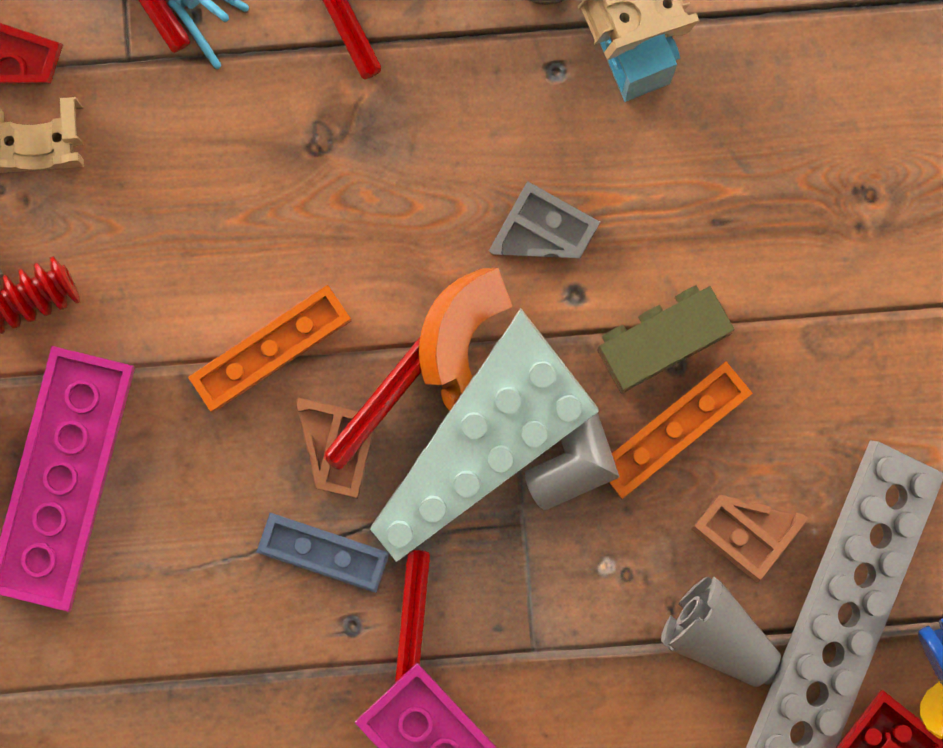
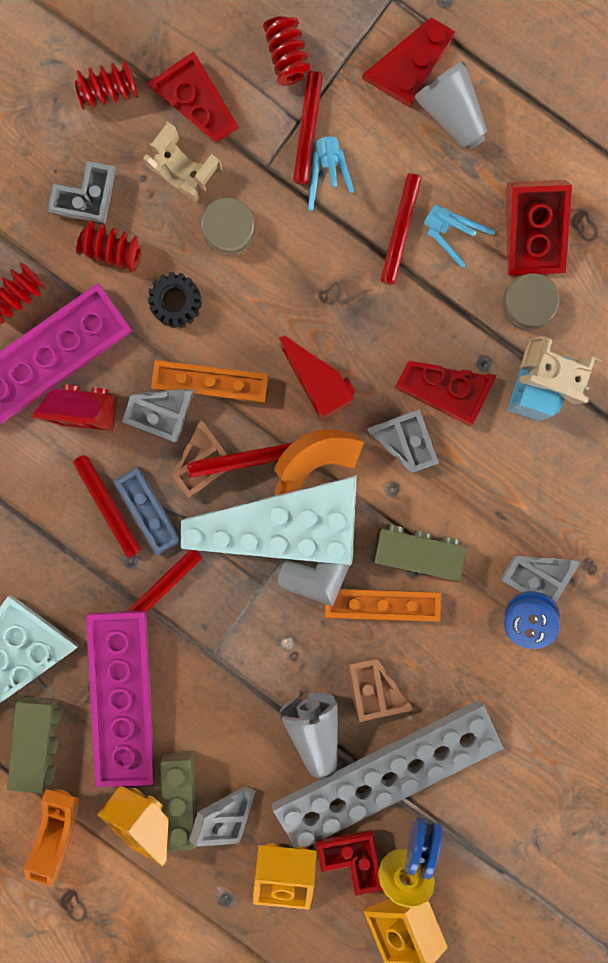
camera: 35 degrees right, 5 degrees up
none -> red slope [33,384,117,431]
none -> red axle [73,455,141,558]
none -> light grey wing [122,388,195,442]
none -> black tyre [148,272,202,328]
none -> dark tan head [201,197,255,256]
none -> red slope [279,335,355,421]
none -> red wing [394,361,497,427]
none -> light grey wing [500,555,580,603]
none -> blue head [504,591,560,649]

